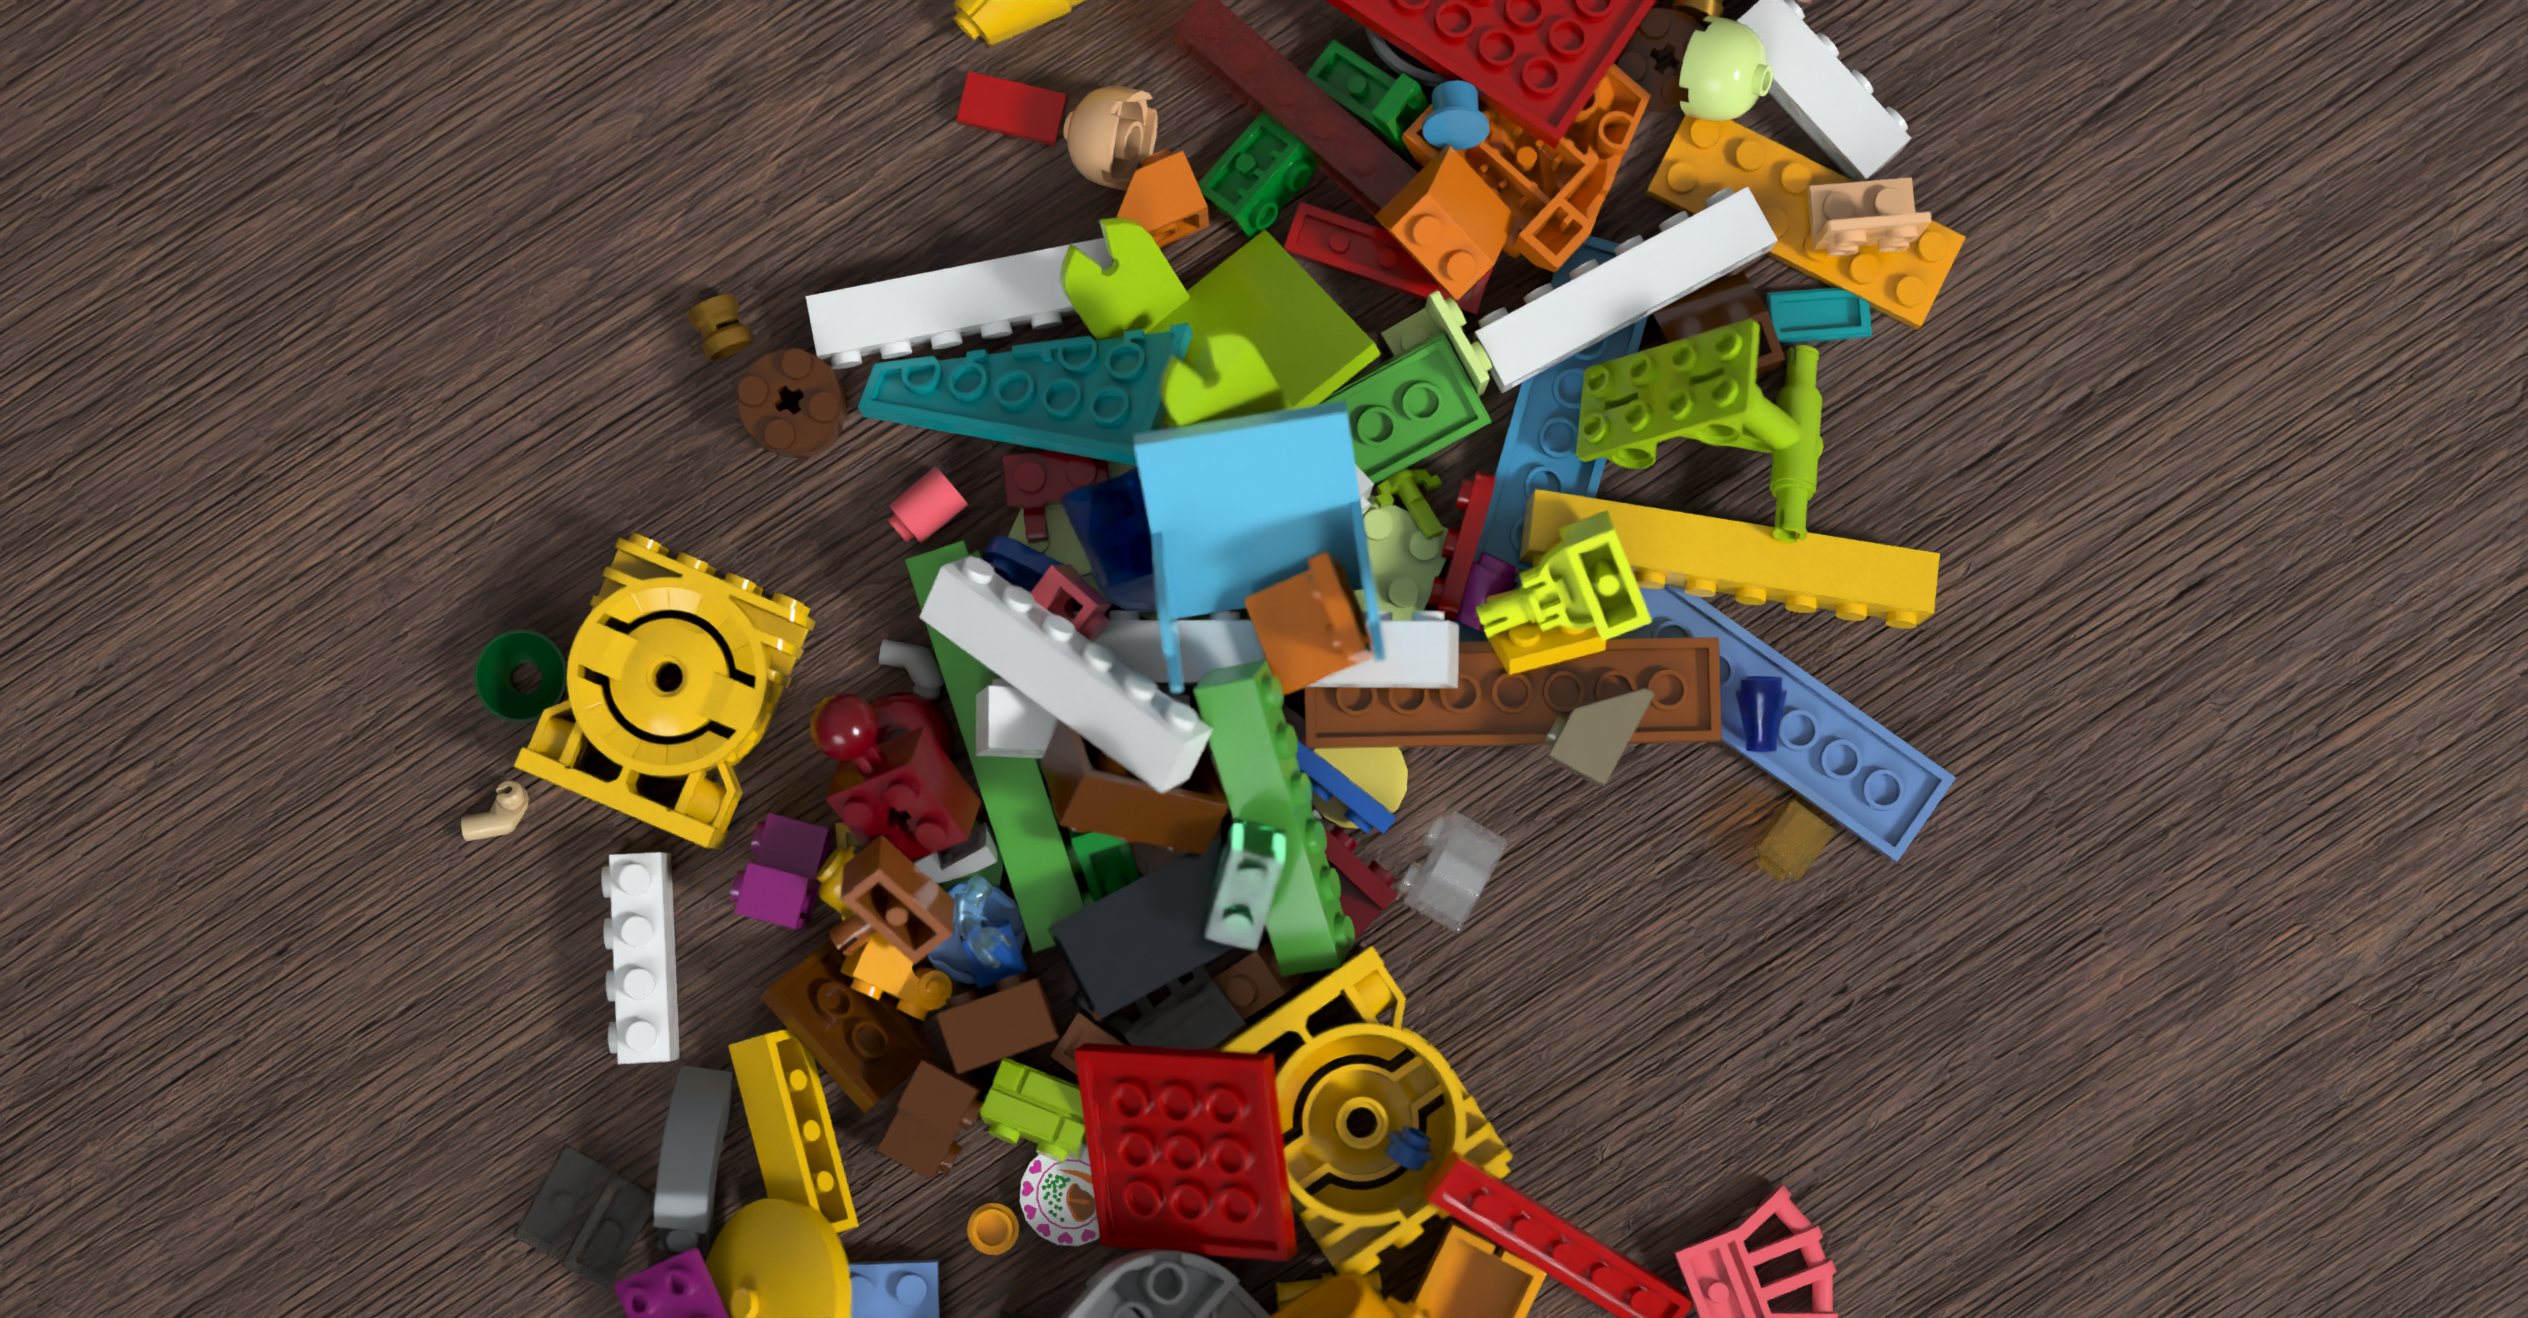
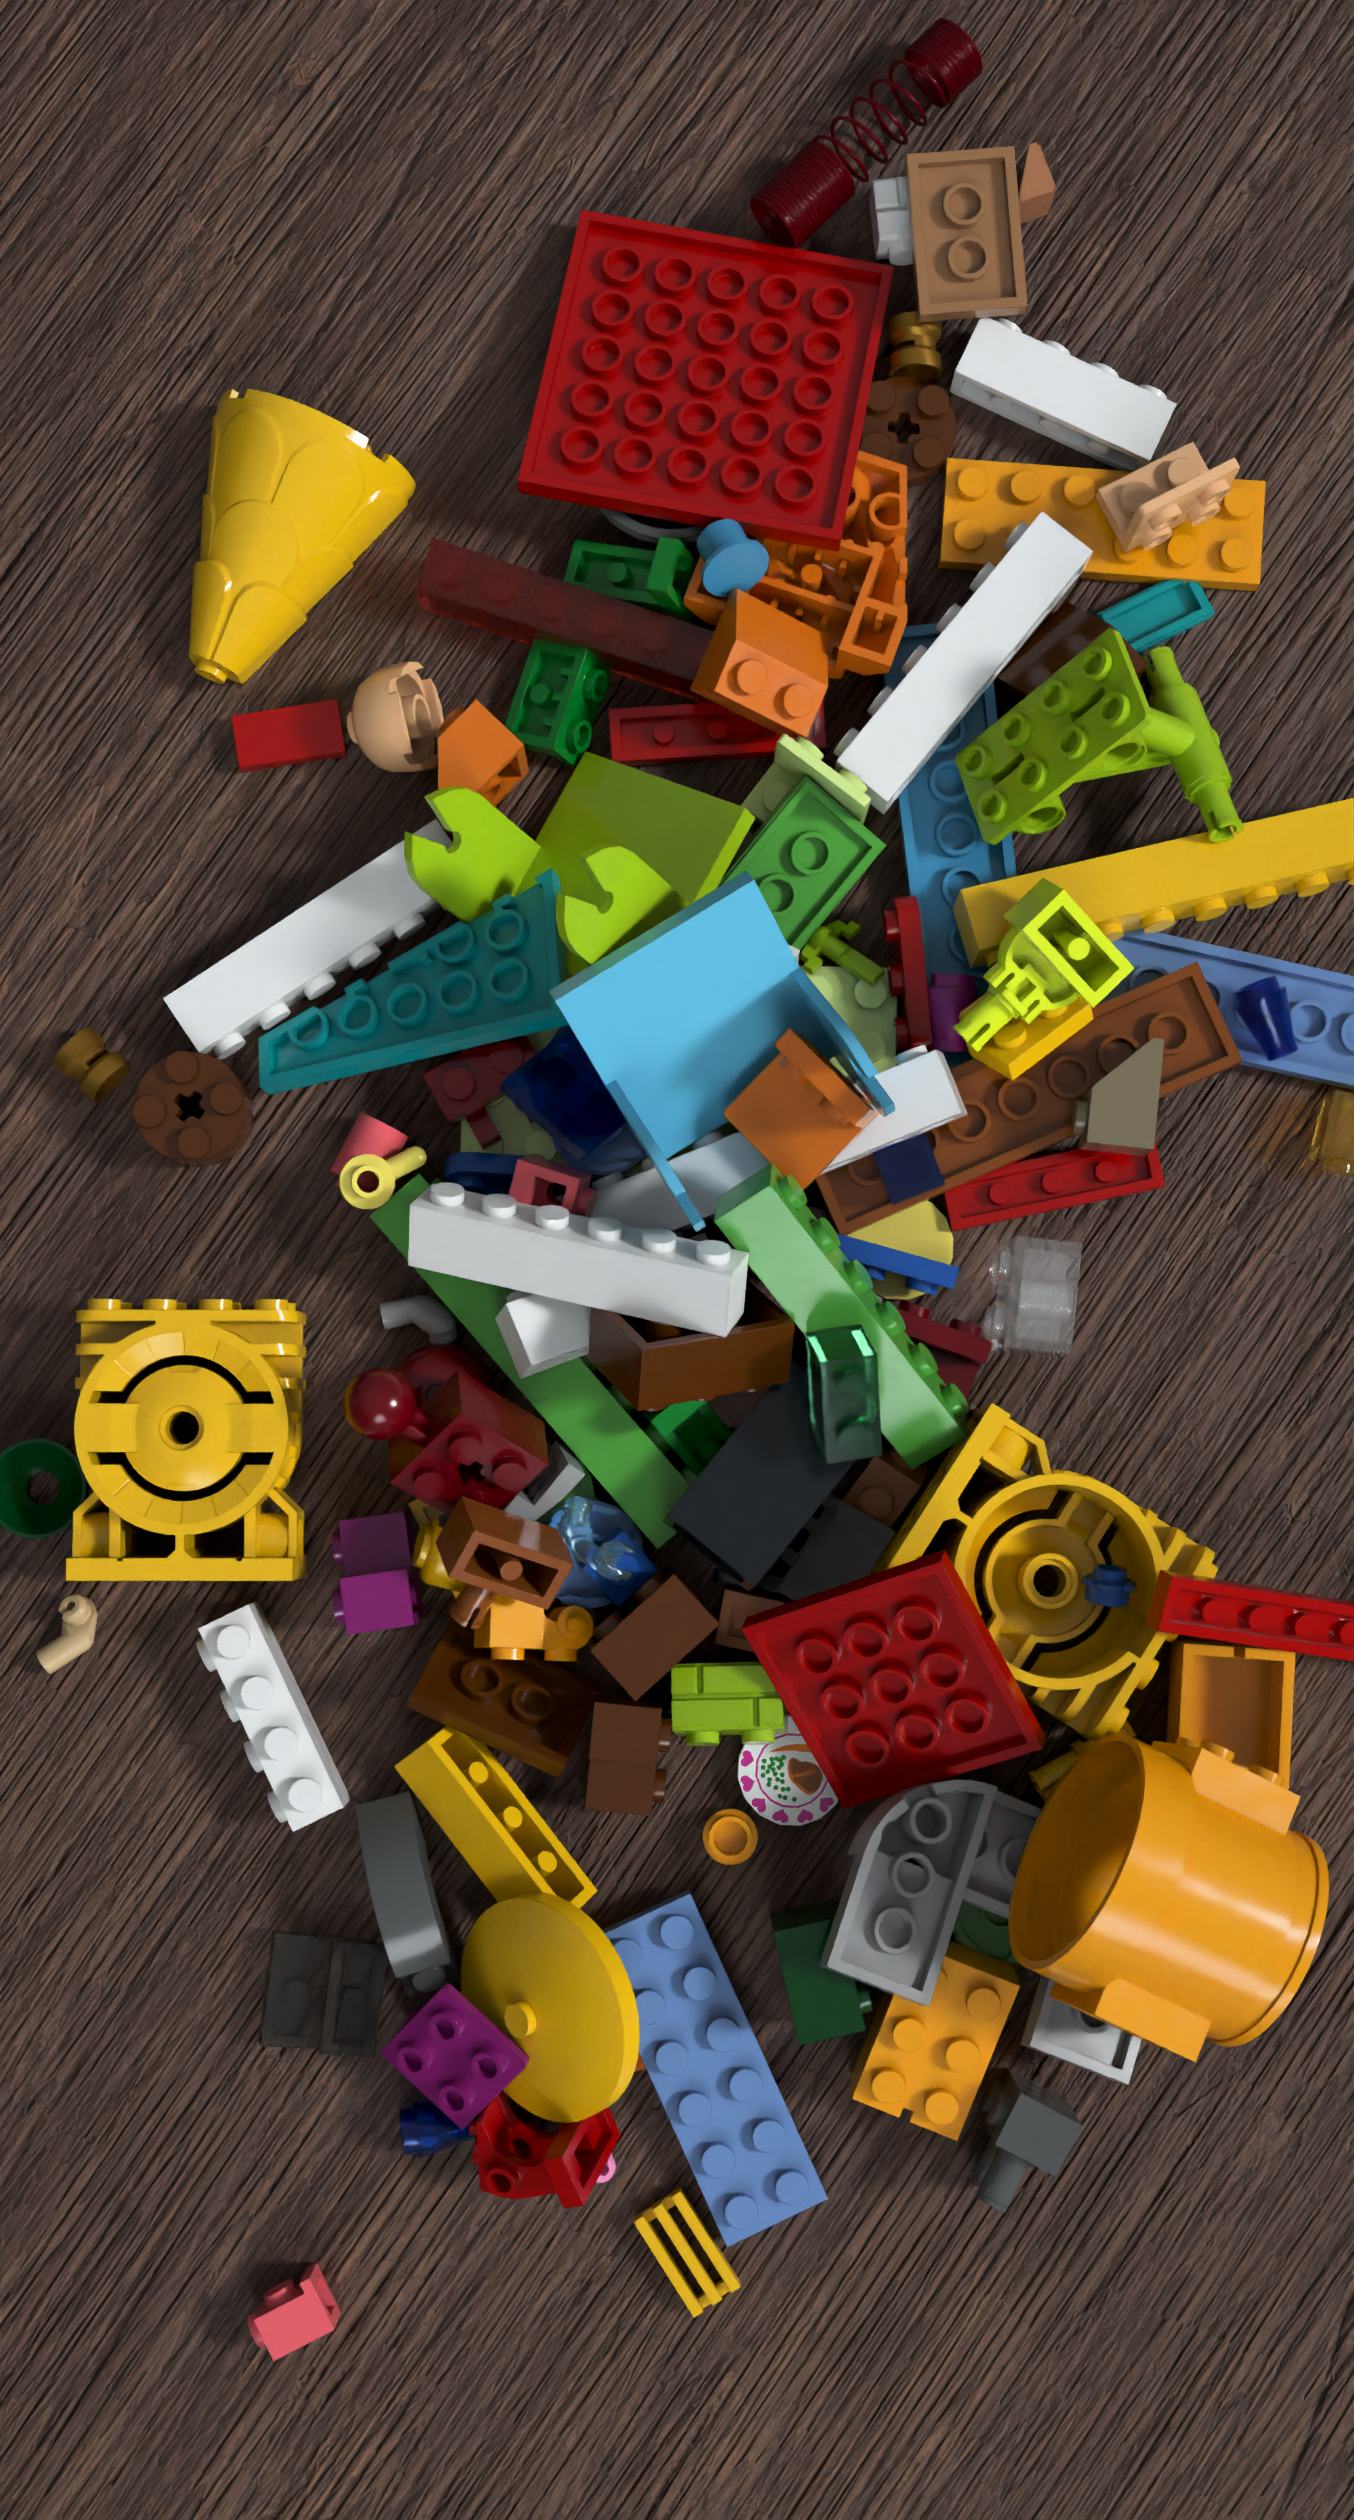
camera: 25 degrees left, 0 degrees up
yellowish green cylinder [1679,16,1773,121] -> none
none -> light yellow plate [338,1146,427,1209]
none -> clear blue plate [872,1133,945,1206]
none -> red plate [942,1143,1165,1233]

